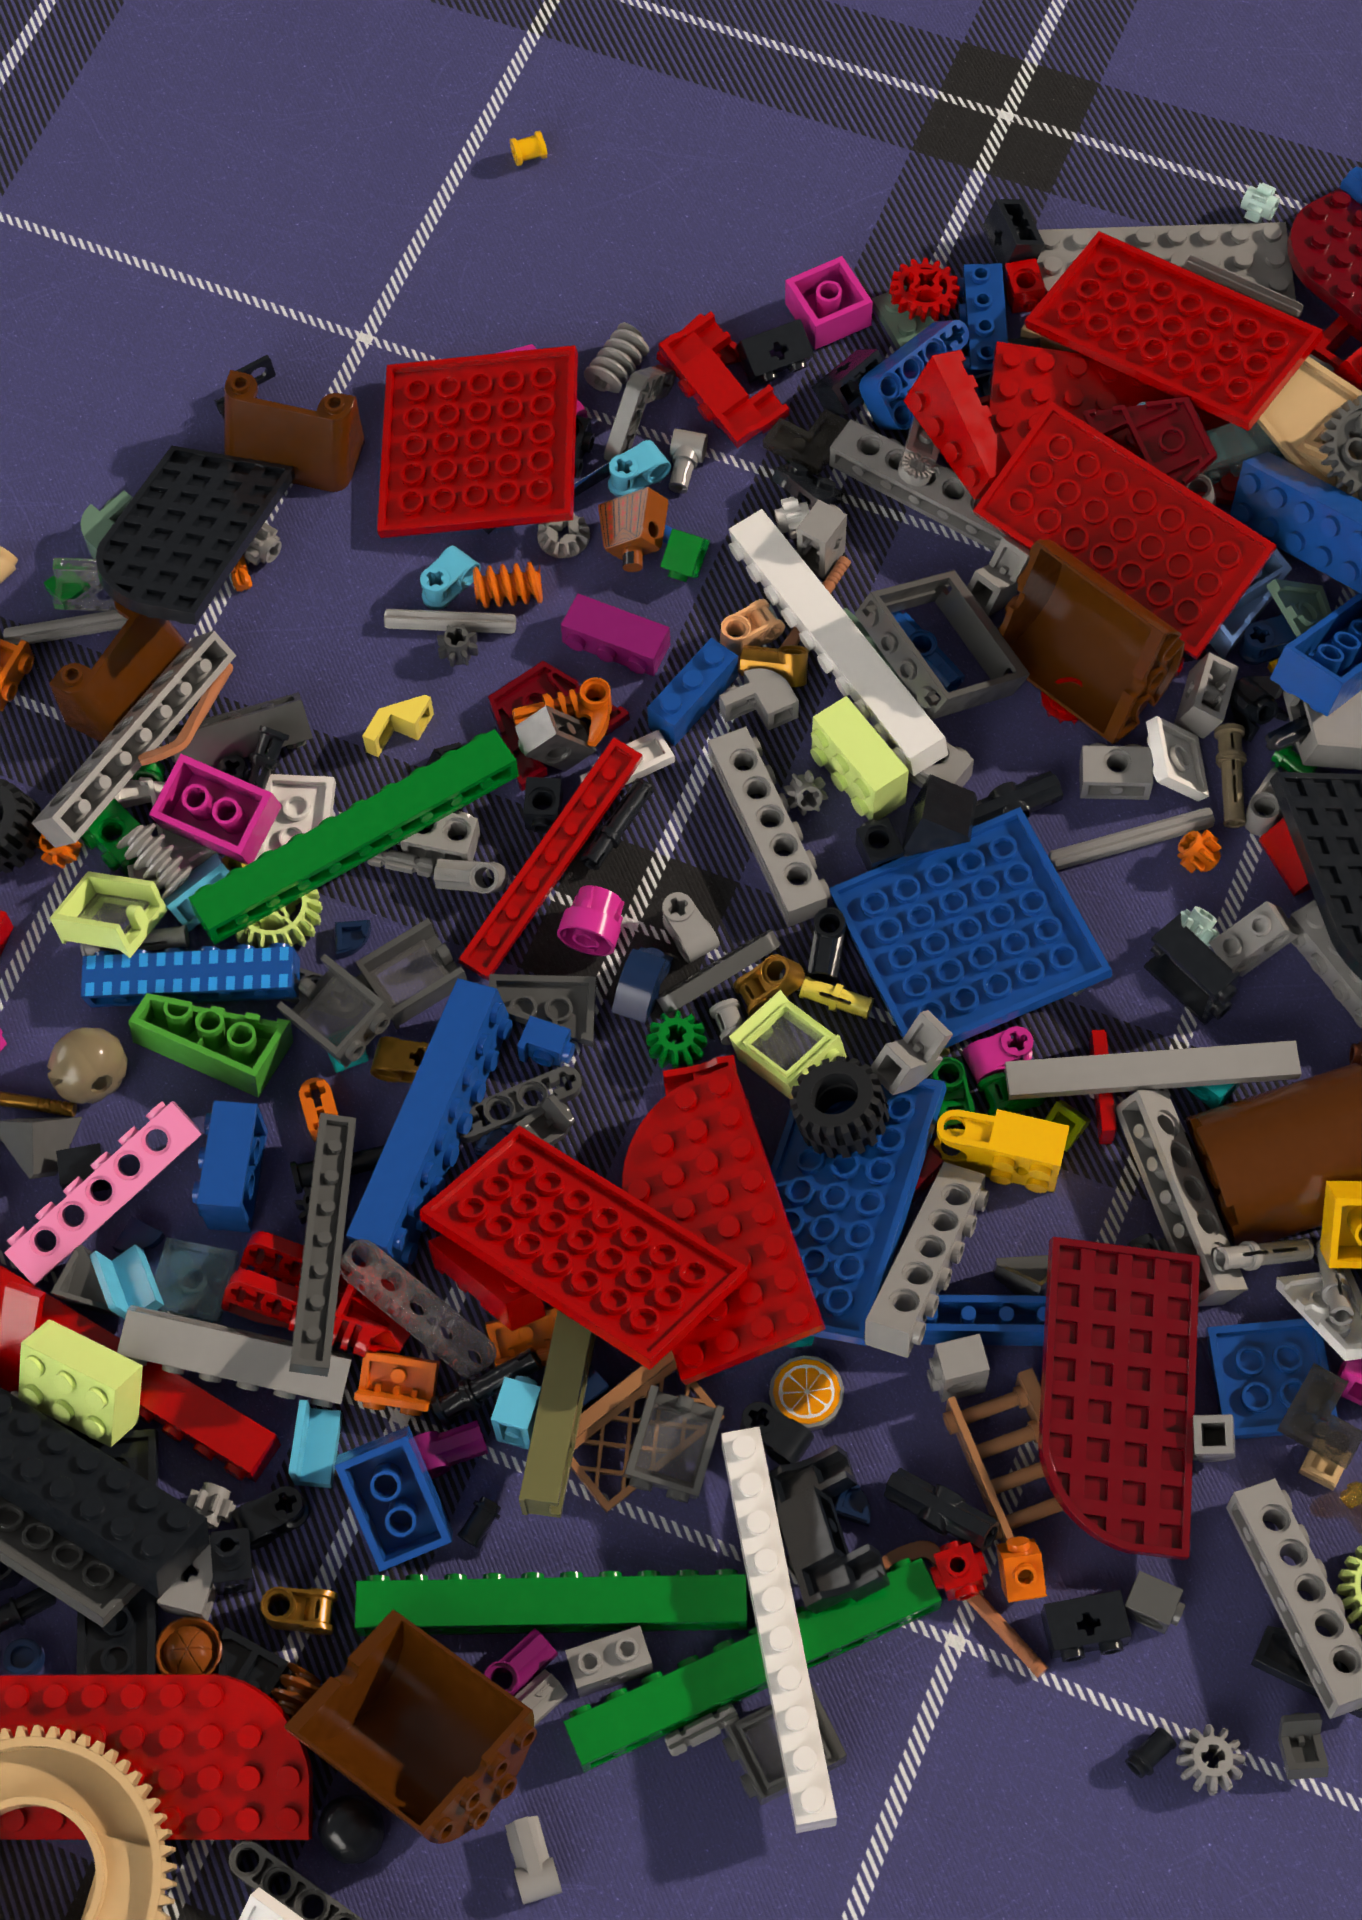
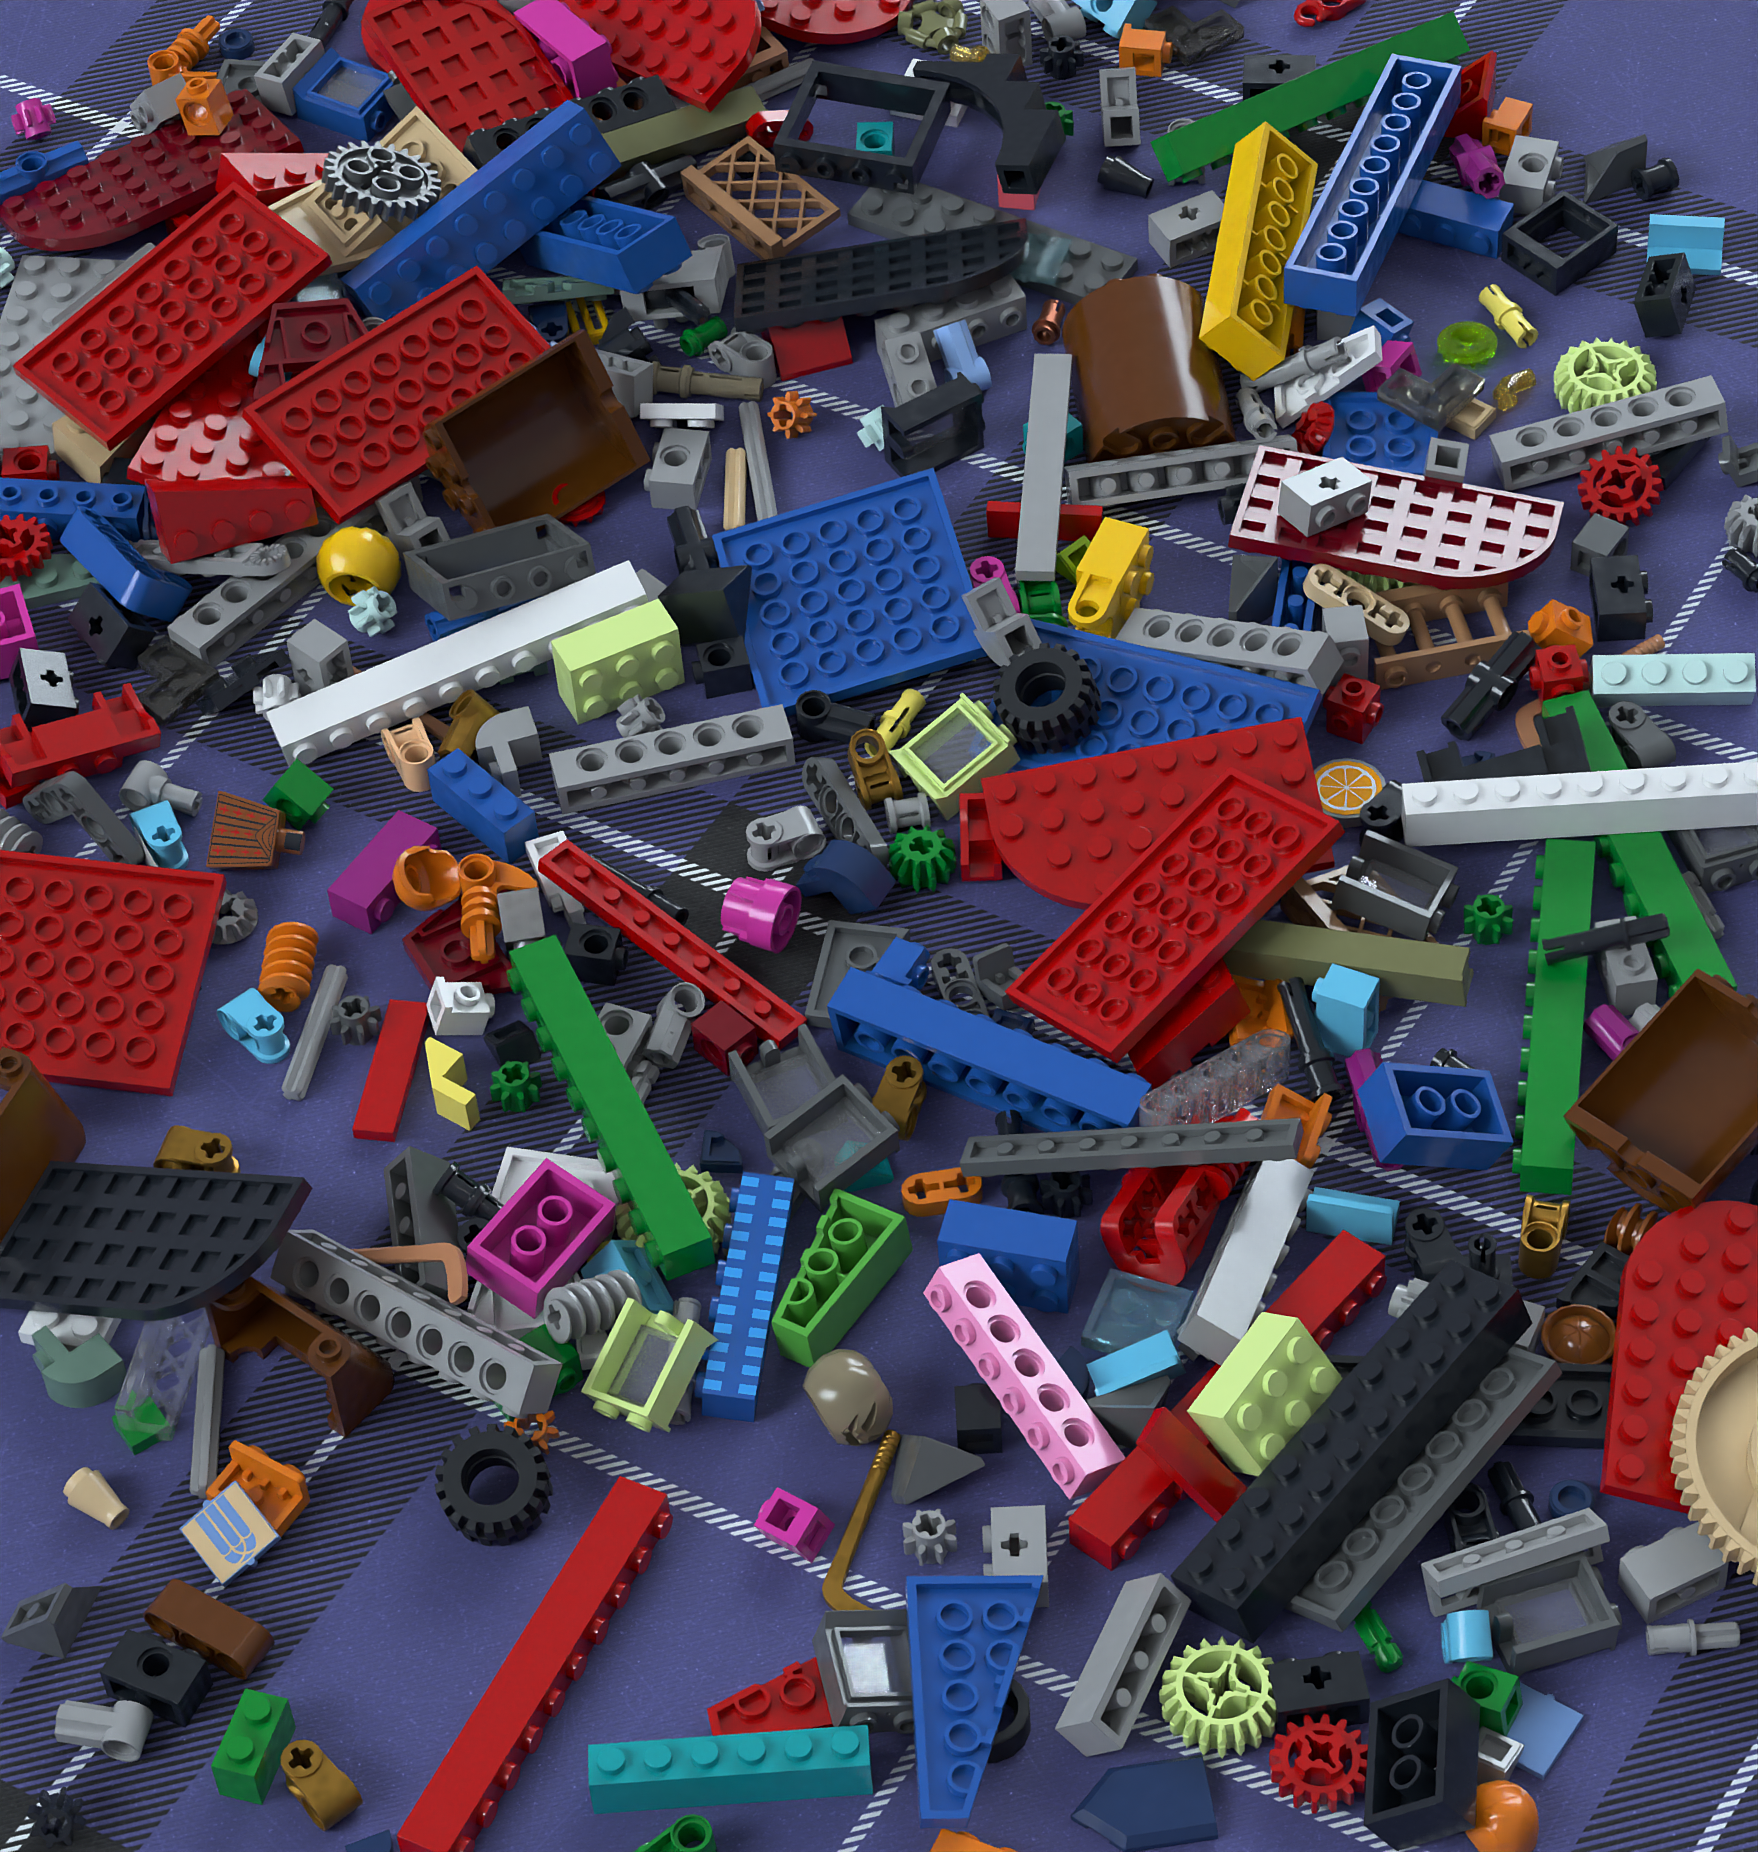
camera: 80 degrees left, 15 degrees down
none -> pearl gold piece [153,1125,241,1173]
none -> yellow piece [316,526,401,606]
none -> light aqua gear [348,586,397,637]
none -> red tile [352,999,430,1142]
none -> orange hair [392,846,461,912]
none -> white brick [426,977,495,1035]
none -> green gear [490,1061,542,1112]
none -> dark red brick [691,1000,759,1077]
none -> tan axle [723,447,747,531]
none -> light blue piece [933,319,992,391]
none -> light grey brick [1278,457,1372,537]
none -> red gear [1291,401,1334,455]
none -> tan beam [1303,564,1410,646]
none -> red brick [1323,673,1384,745]
none -> green gear [1463,894,1513,945]
none -> black axle [1542,913,1670,966]
none -> red gear [1577,446,1664,526]
none -> light aqua brick [1589,653,1756,707]
none -> dark grey piece [1608,701,1676,769]

